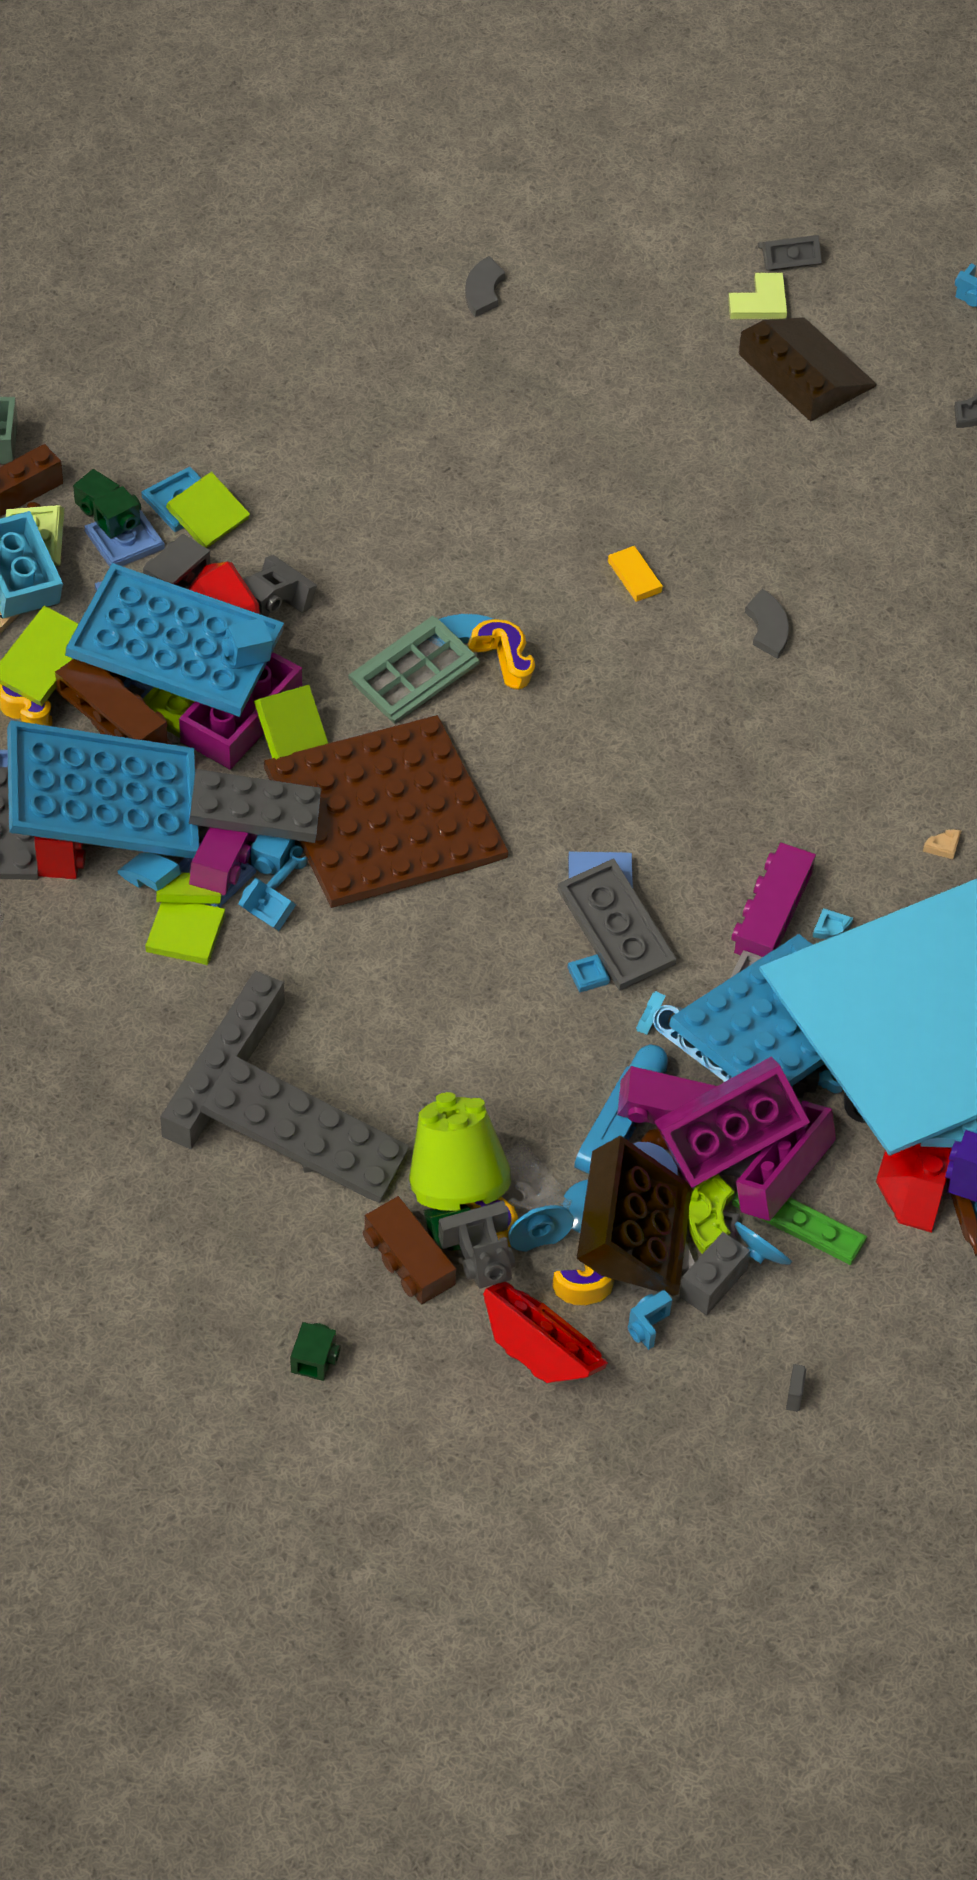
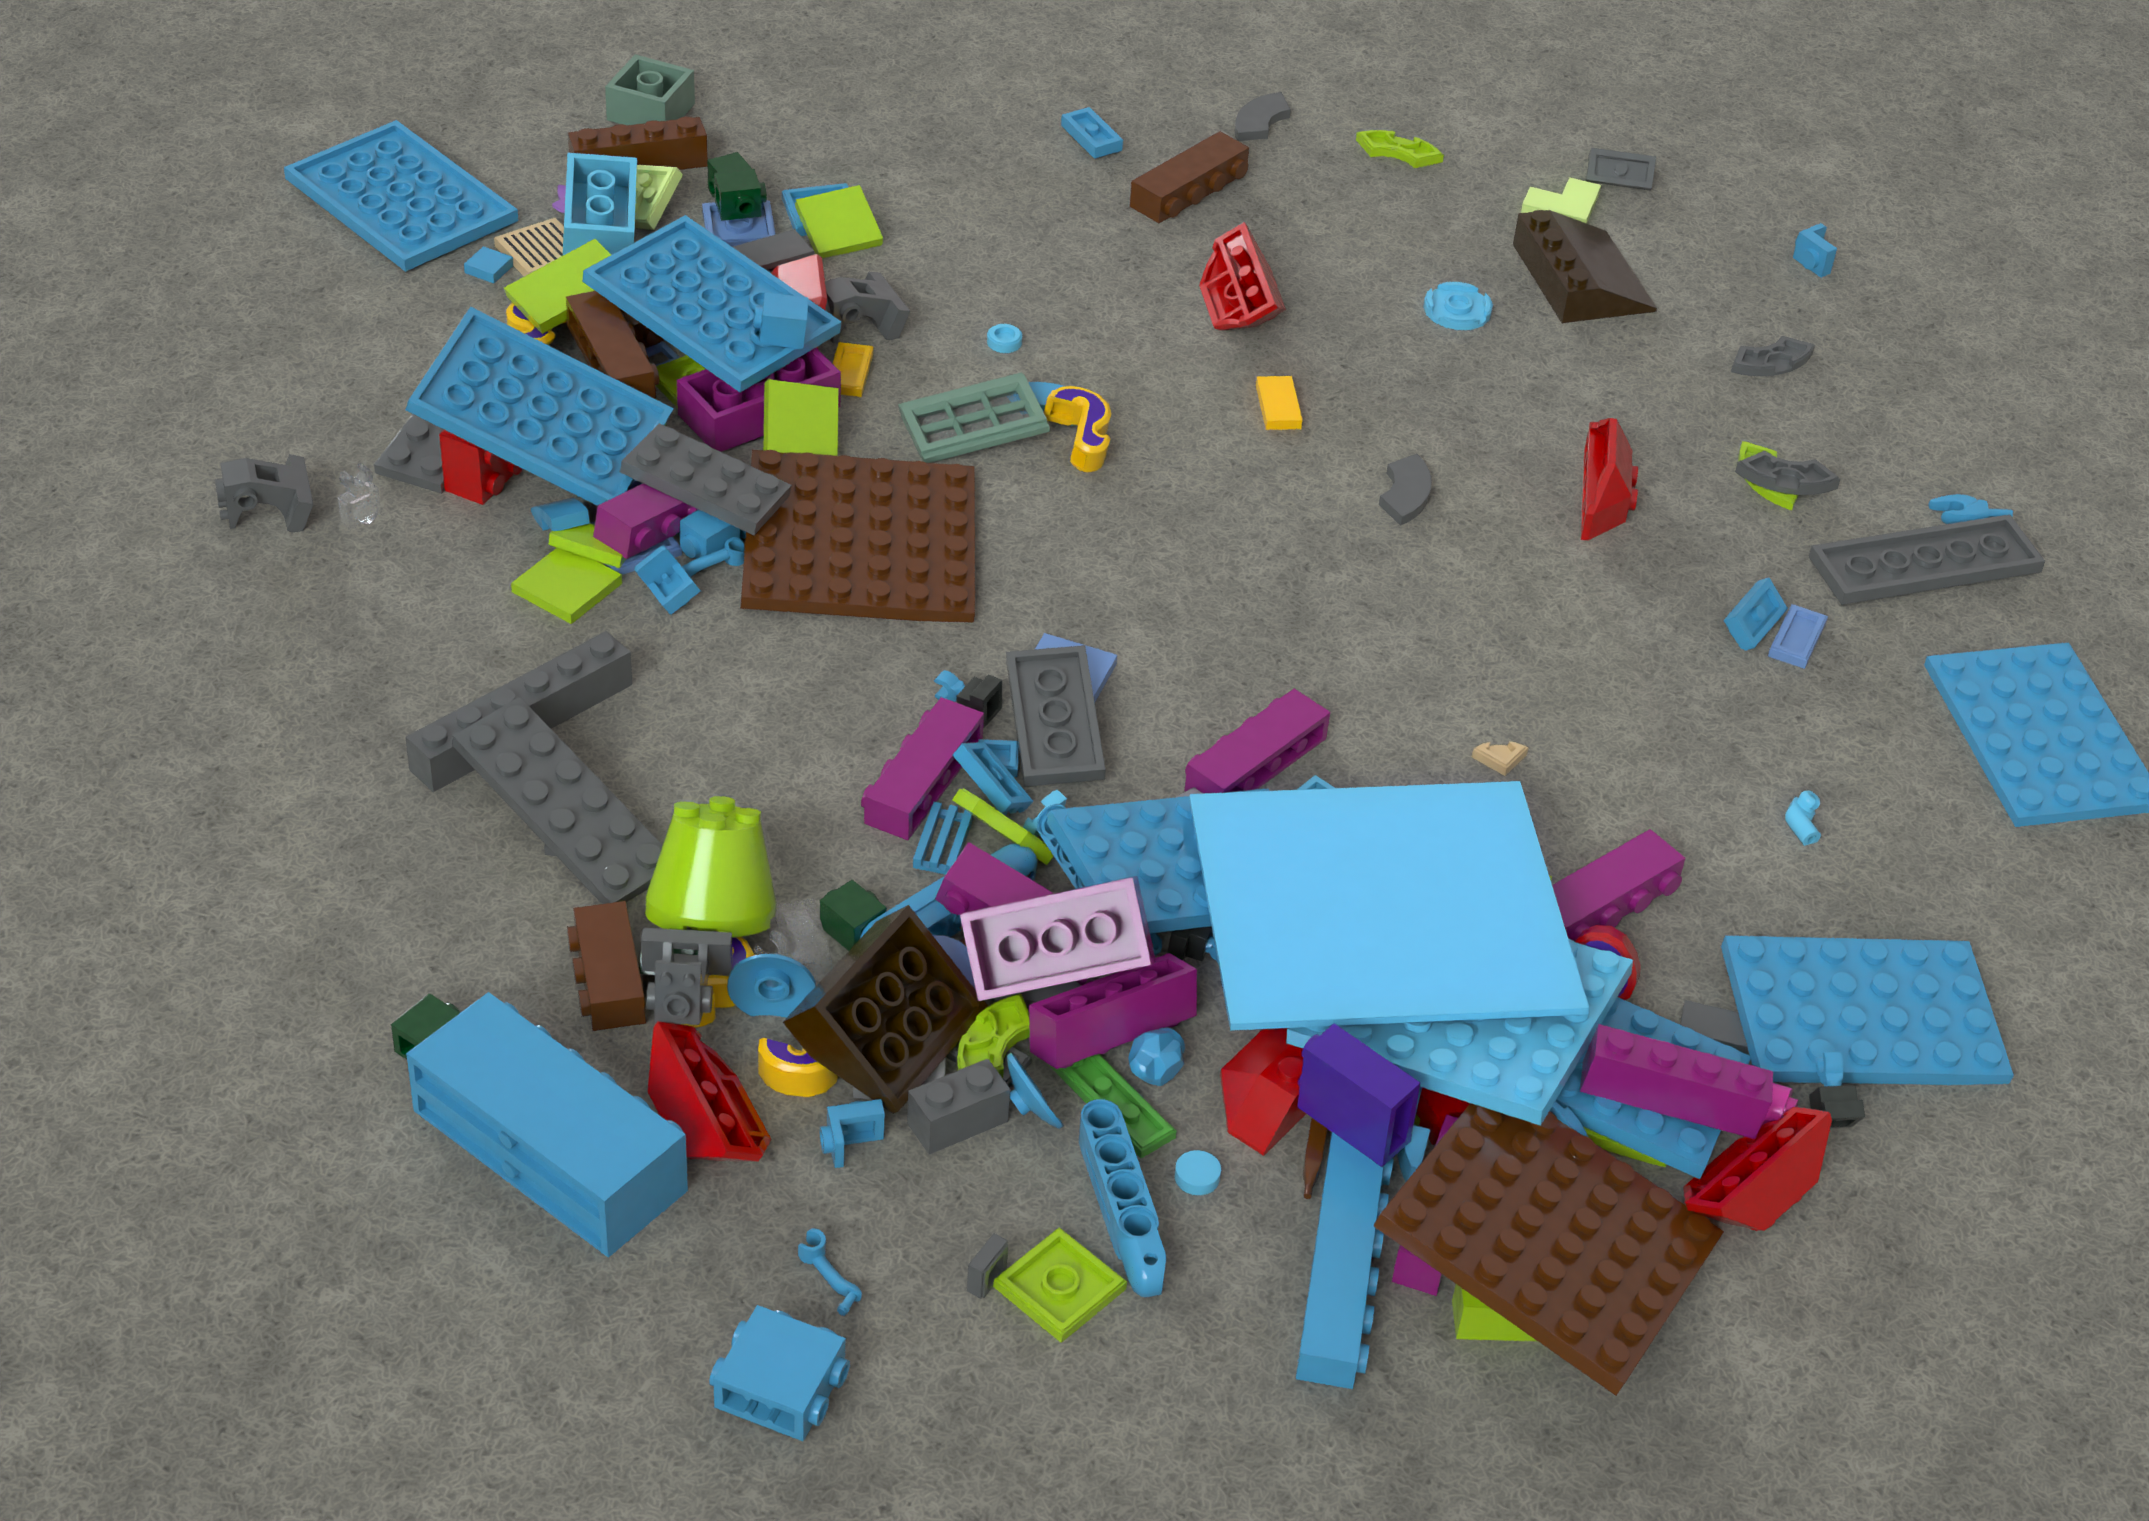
camera: 20 degrees right, 10 degrees down
none -> dark azure brick [406,992,688,1258]
none -> dark azure brick [709,1305,850,1441]
none -> dark azure piece [798,1228,862,1316]
none -> dark green brick [820,880,887,951]
none -> yellow tile [832,342,873,397]
none -> magenta brick [861,697,984,841]
none -> dark azure tile [913,802,973,874]
none -> pearl dark grey piece [934,670,1002,728]
none -> lime tile [952,788,1053,865]
none -> dark azure tile [953,742,1033,814]
none -> medium azure tile [987,324,1022,353]
none -> lime tile [993,1227,1127,1343]
none -> dark azure plate [1061,107,1123,159]
none -> dark azure piece [1079,1099,1166,1298]
none -> reddish brown brick [1129,131,1249,223]
none -> dark azure rock [1129,1028,1185,1086]
none -> medium azure tile [1175,1150,1221,1195]
none -> red wedge [1199,222,1286,330]
none -> lime tile [1356,130,1444,168]
none -> medium azure tile [1423,282,1493,330]
none -> red wedge [1581,418,1638,541]

